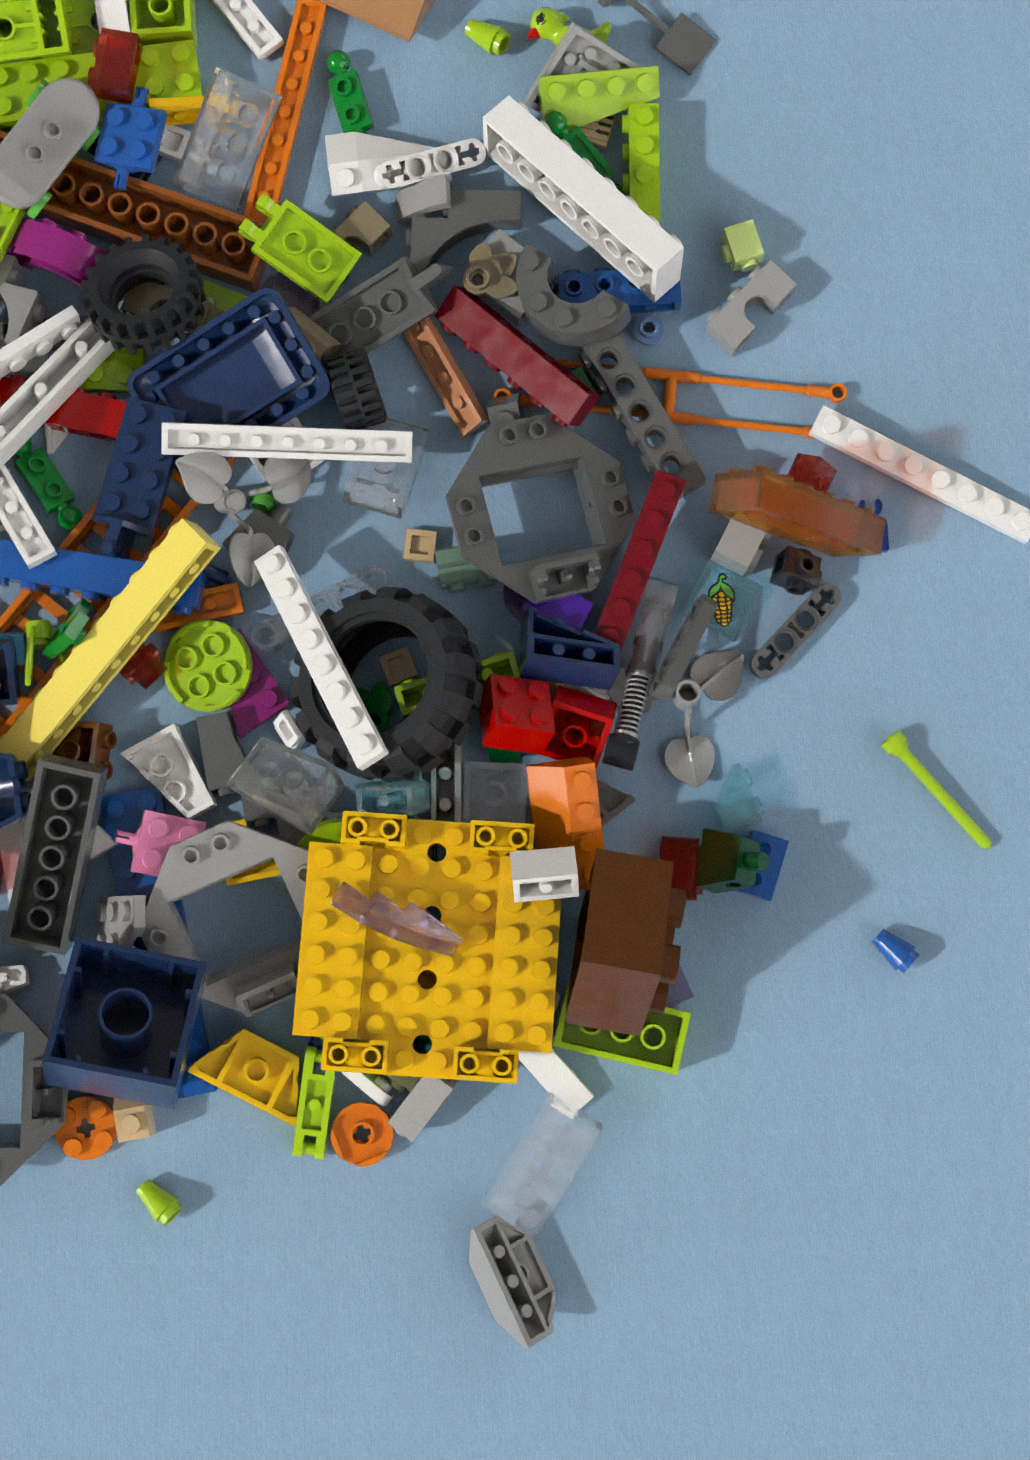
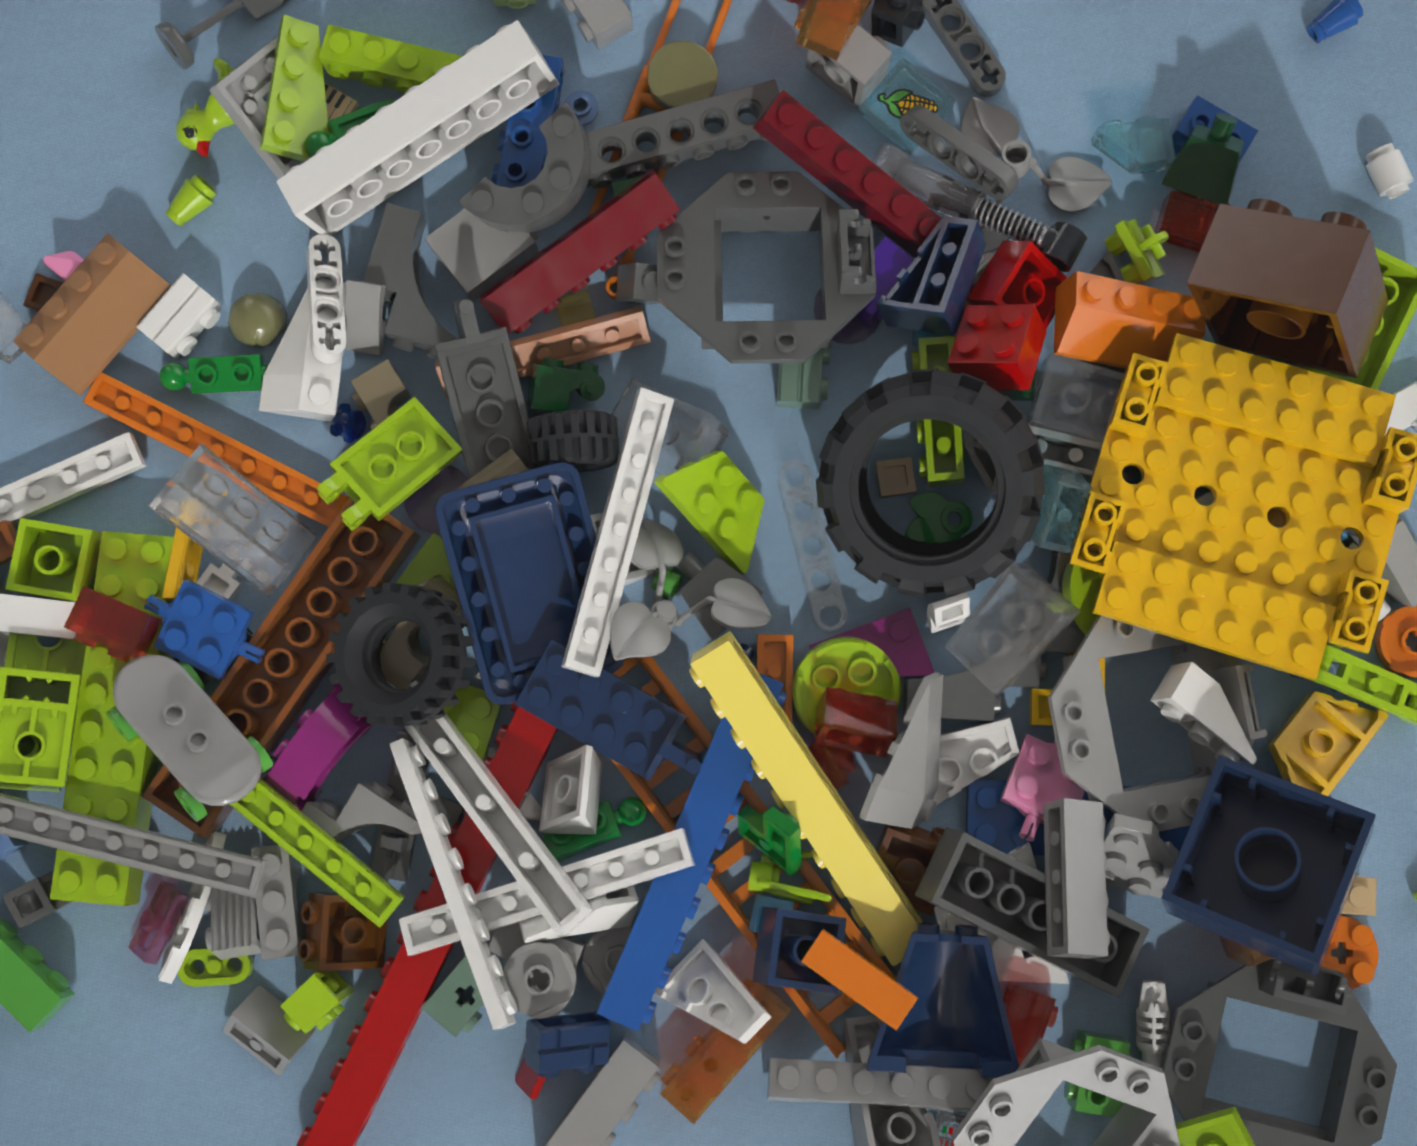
camera: 80 degrees left, 0 degrees up
white plate [254,545,389,771] -> none
slope [330,882,463,956] -> none
tan tile [403,528,437,564] -> none
dark tan plate [462,242,518,299] -> none
white brick [510,846,579,903] -> none
none -> white brick [136,273,223,359]
none -> olive hair [228,293,287,347]
none -> clear blue plate [330,403,366,443]
none -> dark green brick [527,357,605,412]
none -> white slope [539,745,603,834]
none -> clear yellow tile [556,290,596,327]
none -> olive tile [648,41,718,109]
none -> lime wing [653,451,765,575]
none -> clear red brick [815,687,897,758]
none -> light grey wedge [859,672,943,829]
none -> light grey brick [1044,798,1110,959]
none -> lime hips [1104,219,1169,284]
none -> white slope [1150,662,1257,766]
none -> white brick [1365,143,1414,199]

